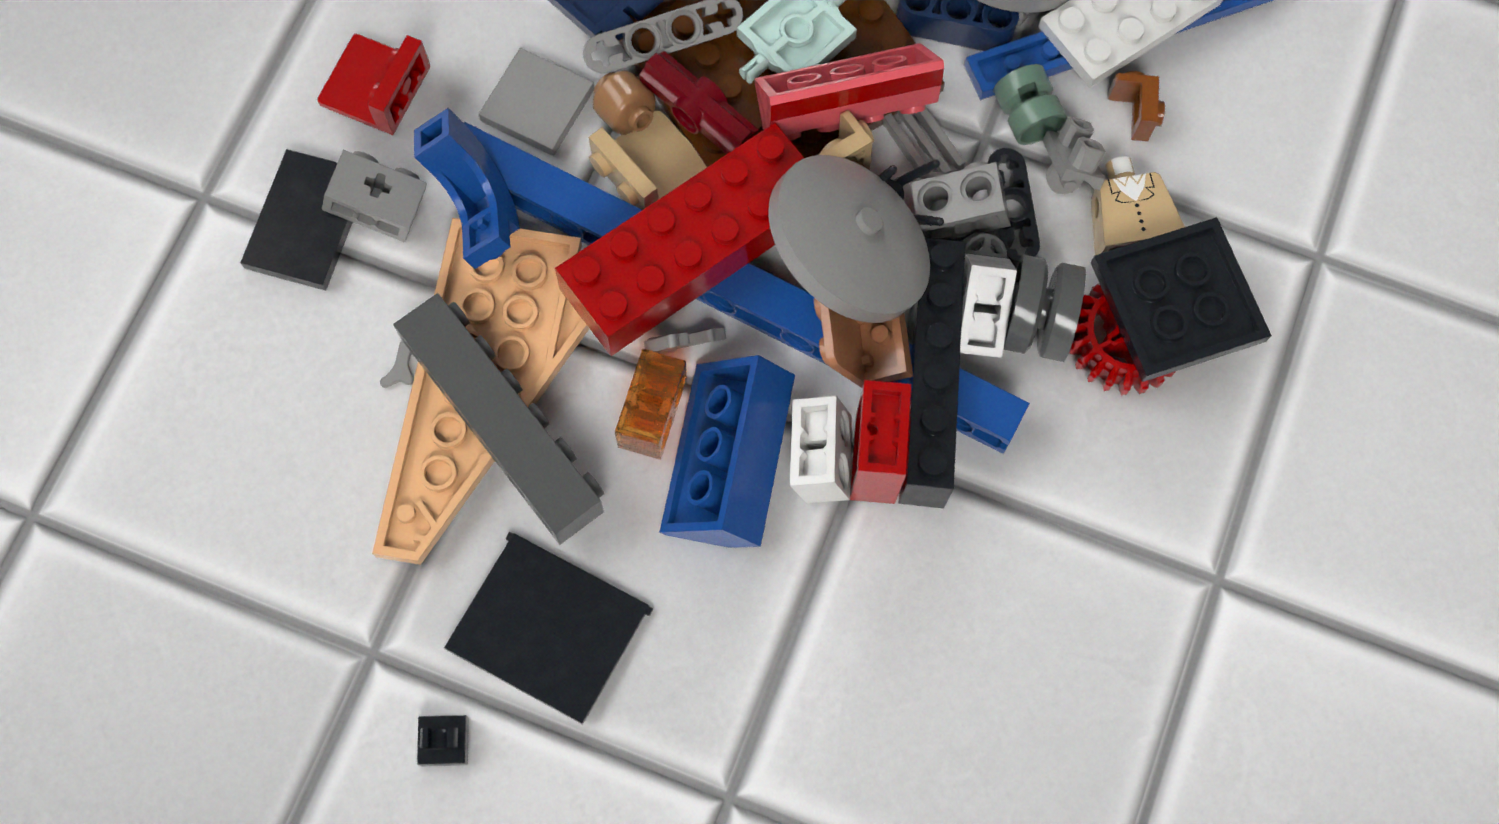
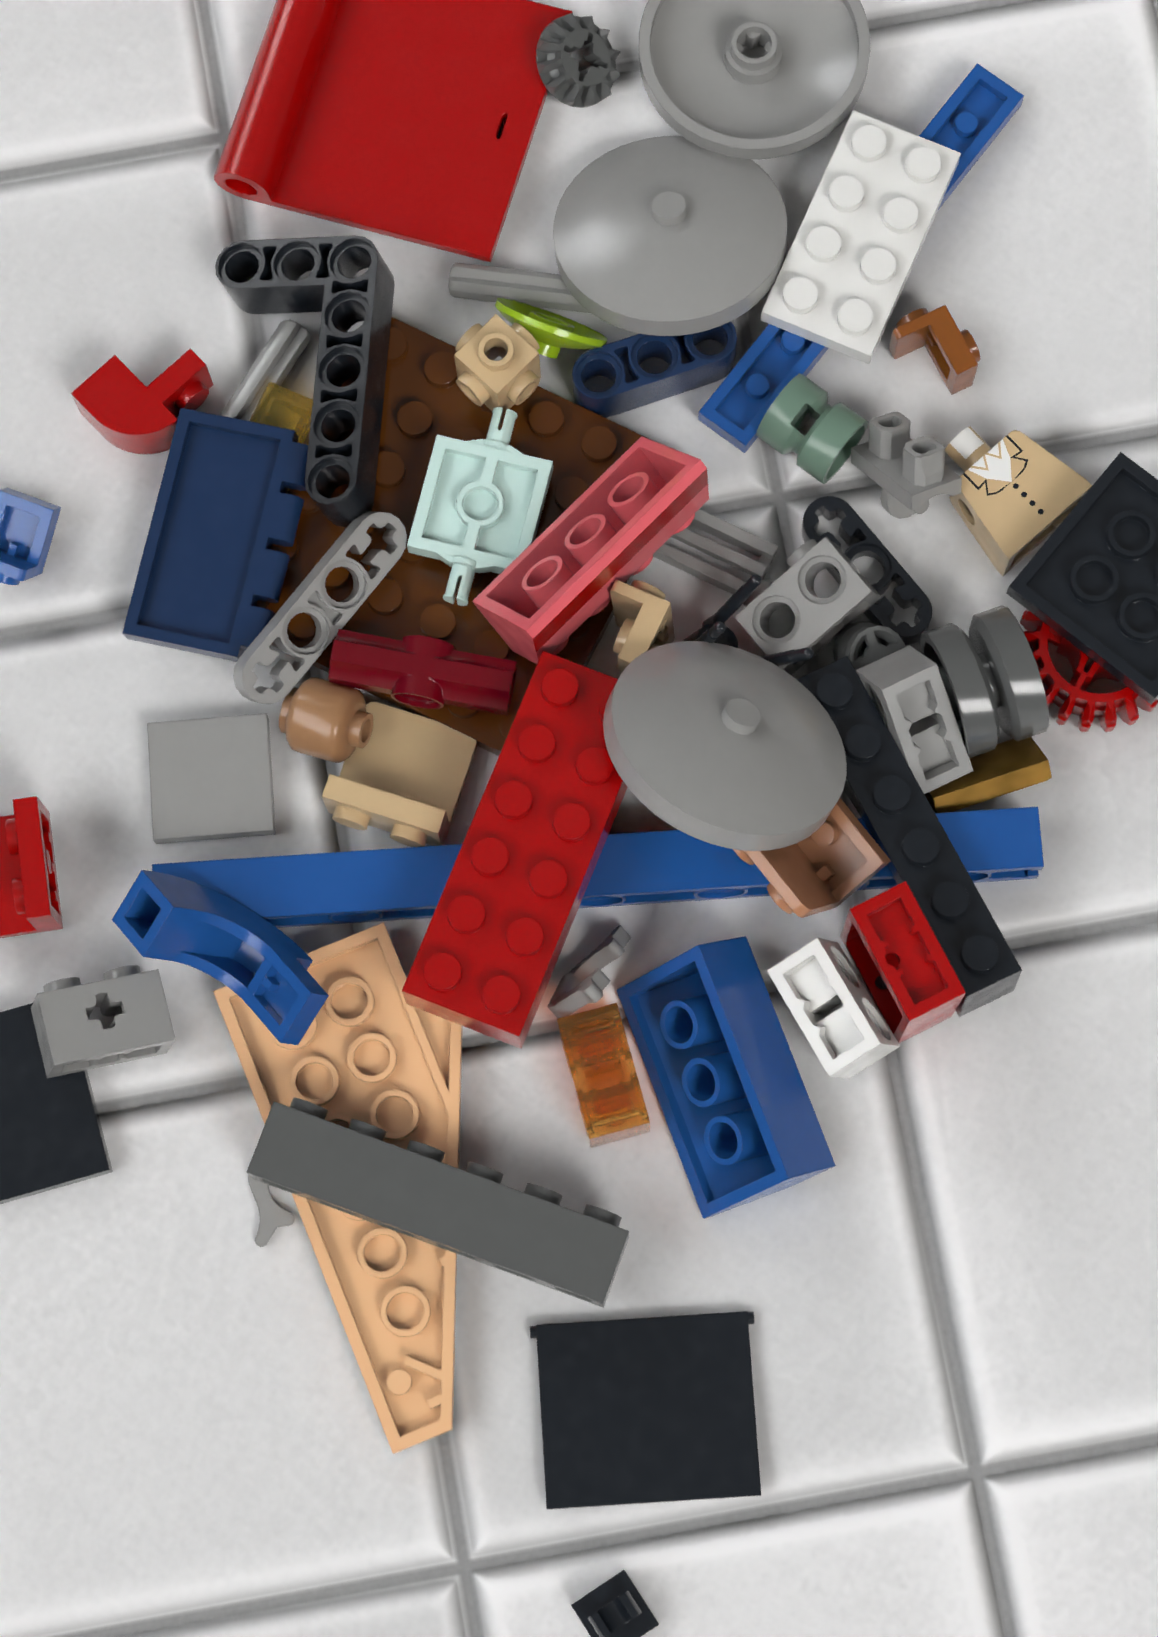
camera: 25 degrees left, 5 degrees up
none -> pearl gold tile [924,737,1052,813]

